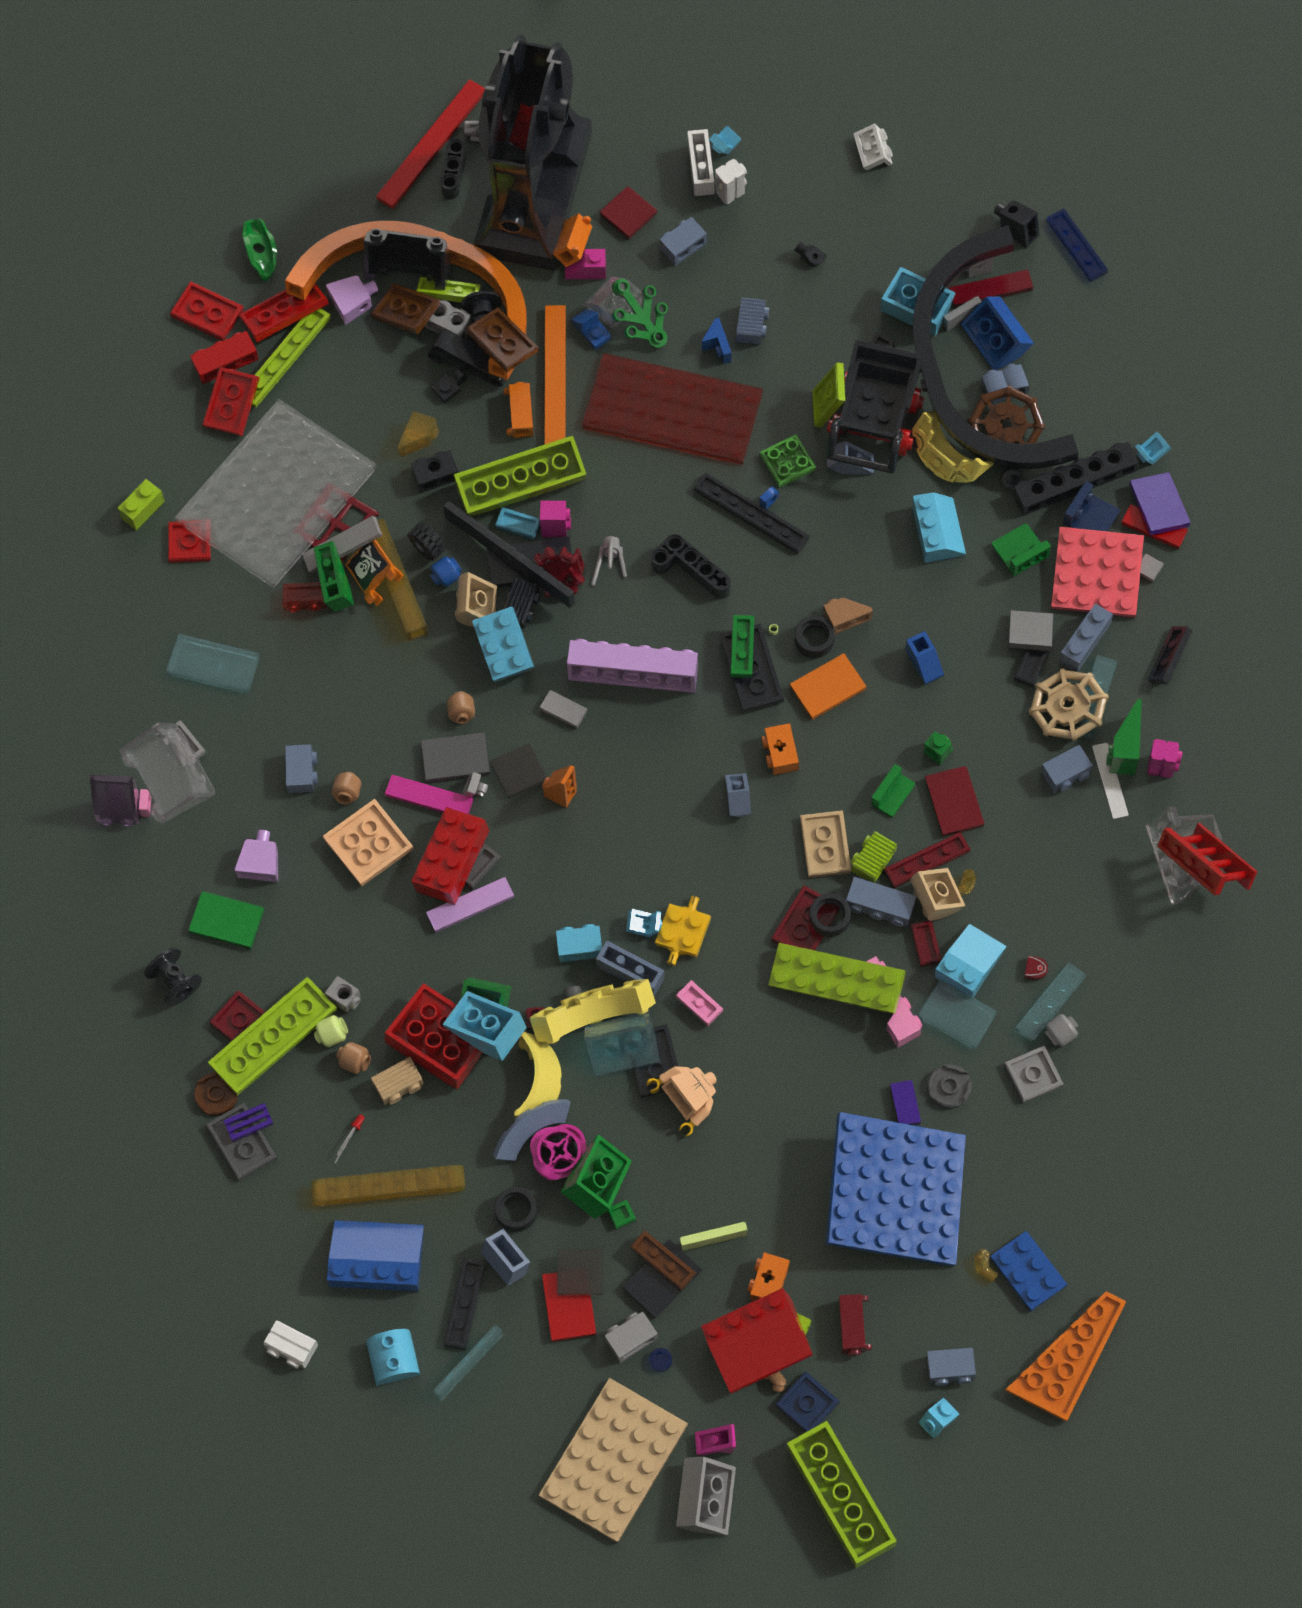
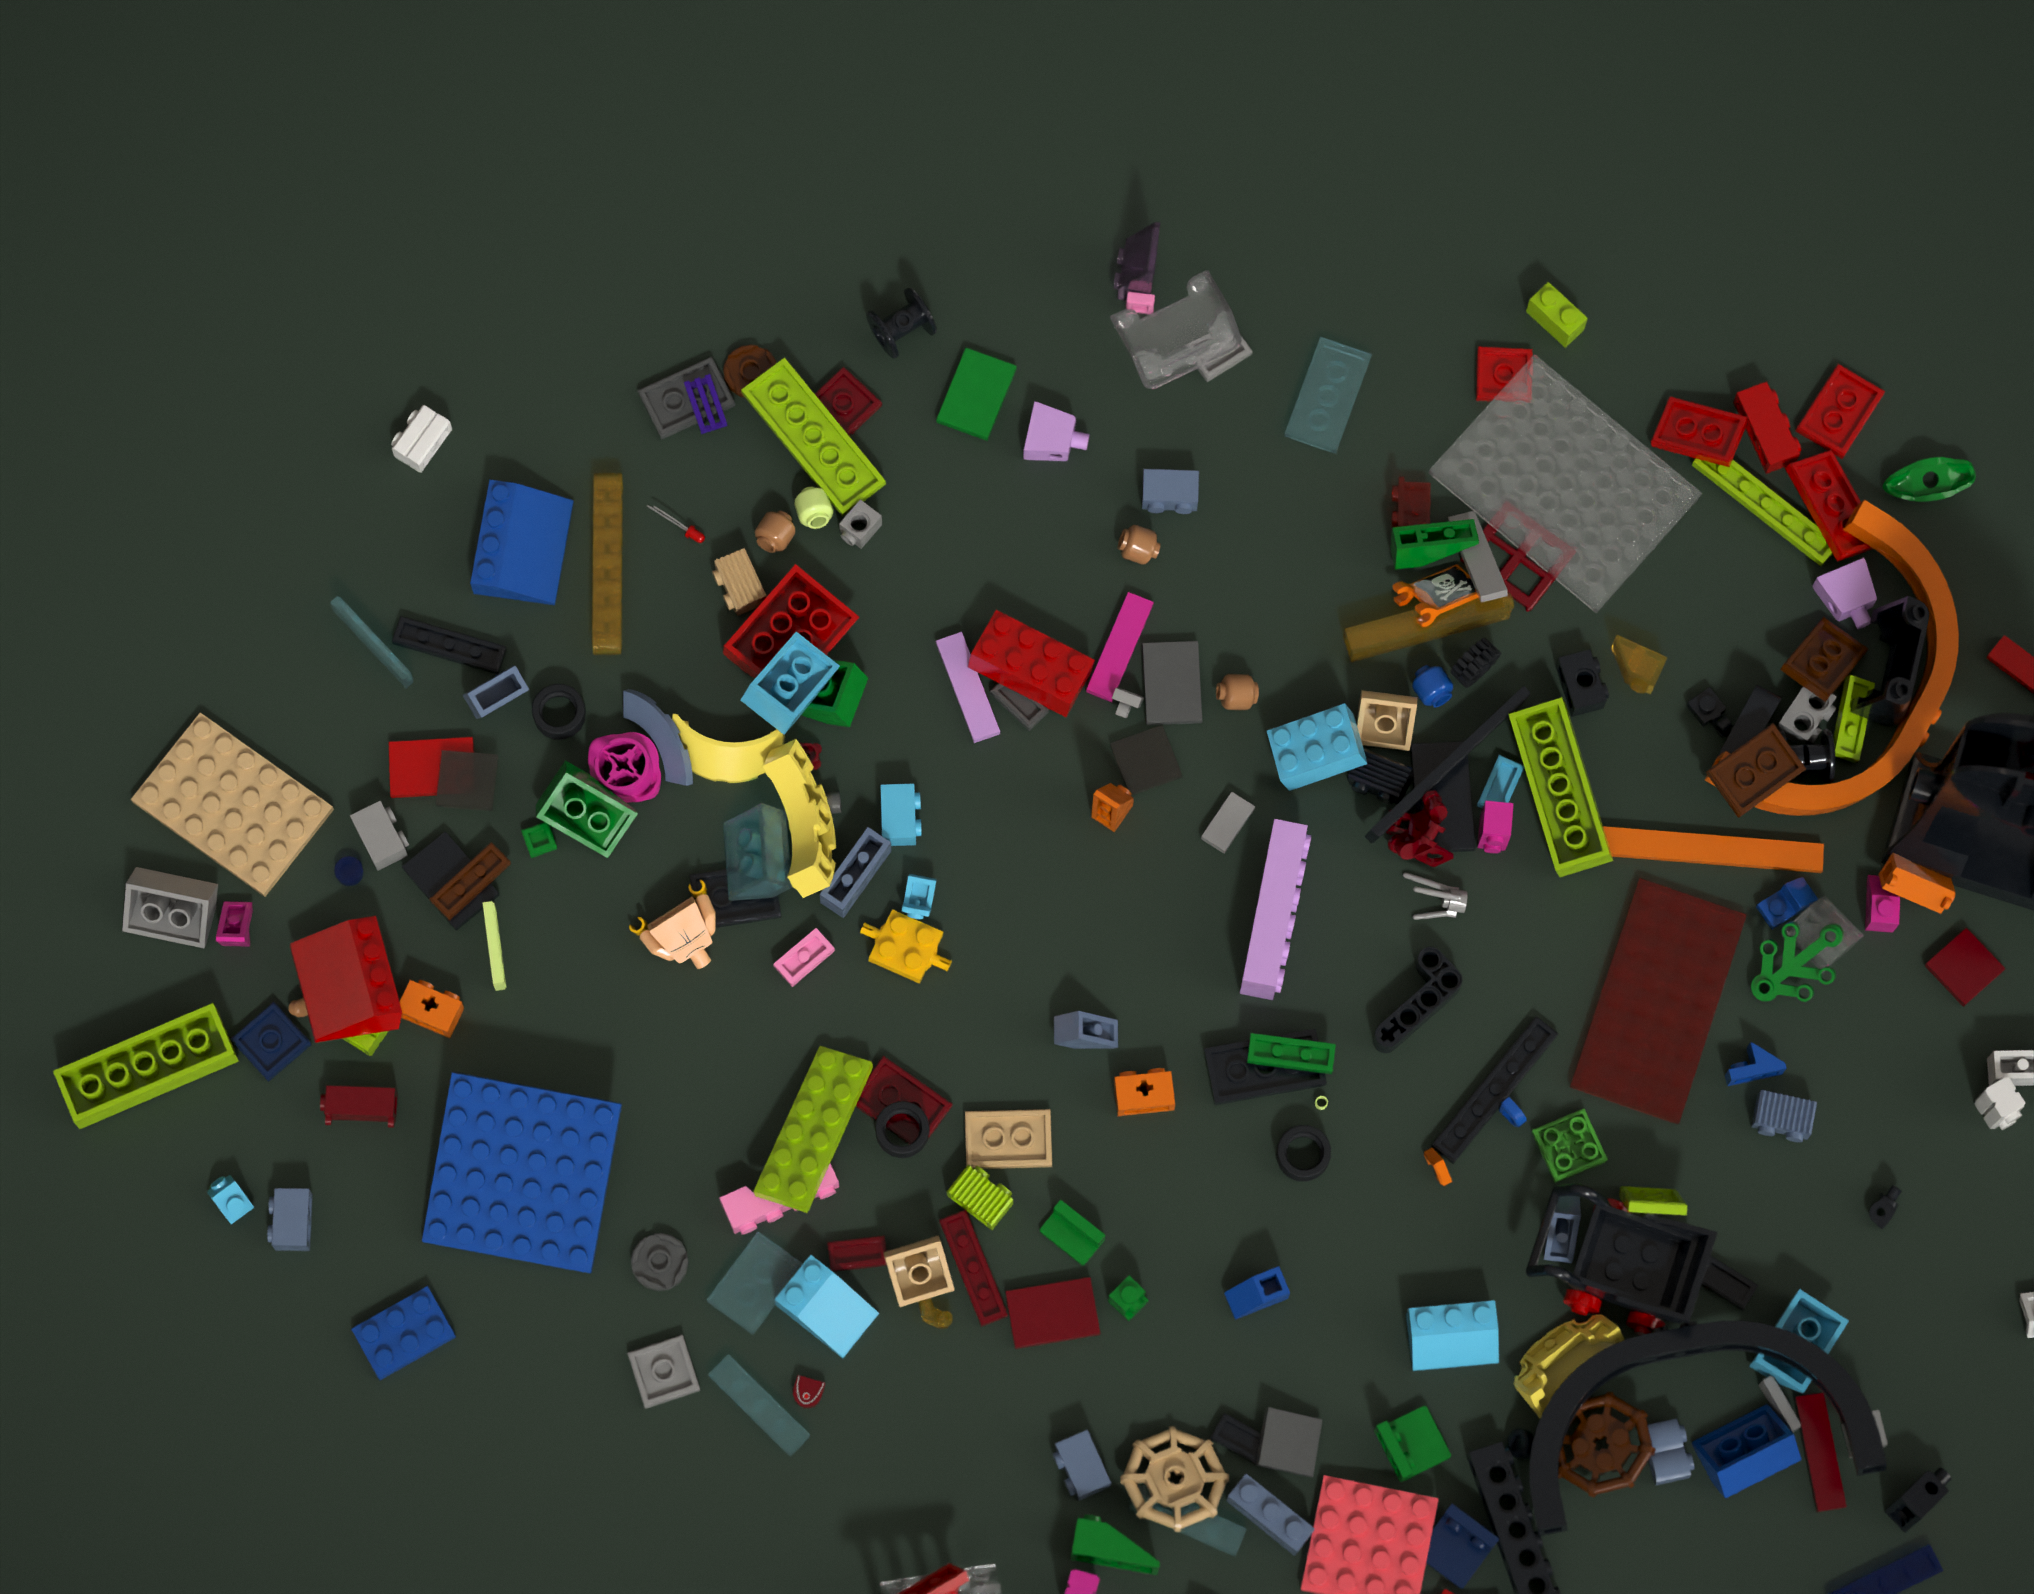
camera: 90 degrees right, 5 degrees up
light nougat plate [323,799,414,887] -> none
medium azure brick [366,1329,420,1386] -> none
orange brick [503,382,534,438] -> none
sand blue brick [660,217,707,266] -> none
orange tile [790,653,867,720] -> none
medium nougat slope [823,598,873,634] -> none
sand blue brick [846,877,917,927] -> none
dark purple tile [890,1080,921,1125] -> none
clear yellow arm [974,1249,998,1283] -> none
orange wing [1005,1291,1126,1422] -> none
light grey head [1045,1014,1078,1047] -> none
white sticker [1092,743,1129,819] -> none
none -> orange tile [1423,1148,1452,1186]

